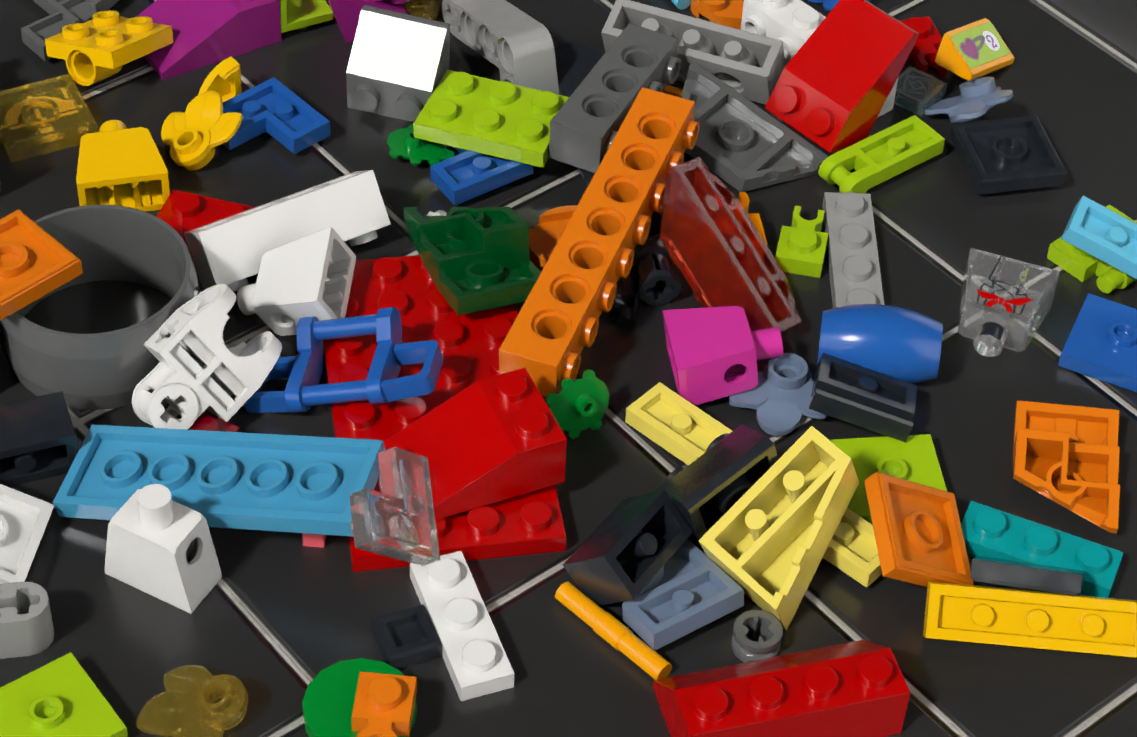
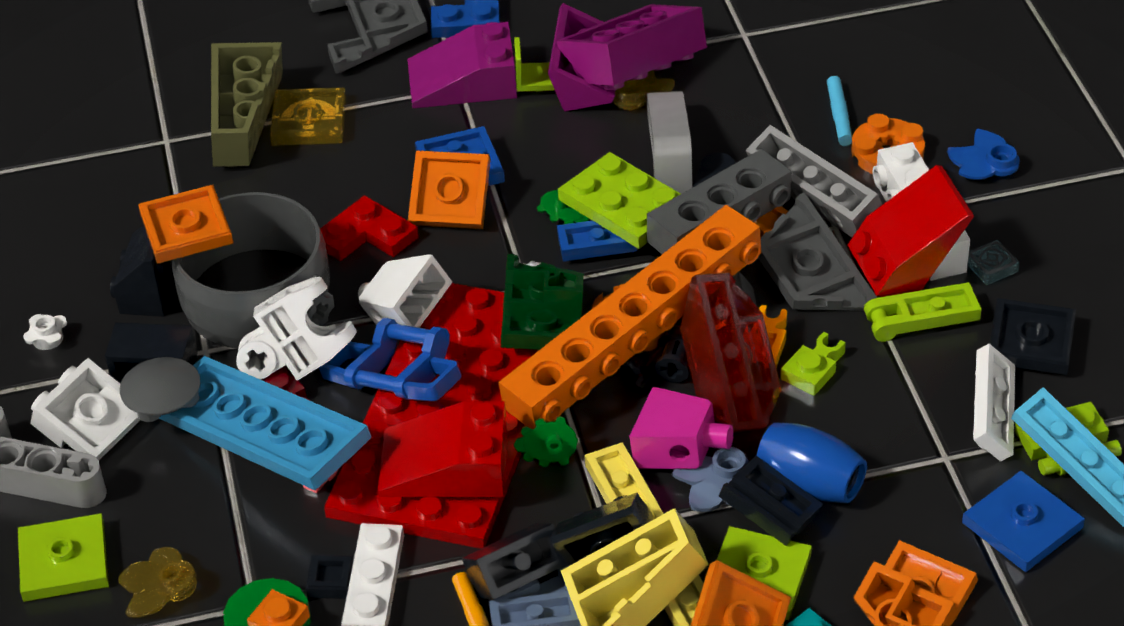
camera: 30 degrees right, 0 degrees up
yellow plate [45,10,174,86] -> none
yellow torso [76,120,170,212] -> none
white torso [104,484,222,614] -> none
yellow plate [161,90,243,171] -> none
white brick [184,170,391,292] -> none
yellow tile [198,56,242,102] -> none
slope [346,5,450,123] -> none
clear plate [349,447,440,566] -> none
light grey plate [822,192,884,308] -> none
red plate [899,16,947,79] -> none
sand blue plate [924,77,1014,123] -> none
slope [934,18,1015,81] -> none
clear torso [958,248,1060,357] -> none
none -> dark grey dish [120,357,200,422]
none -> orange plate [408,150,491,229]
none -> white plate [973,344,1015,462]

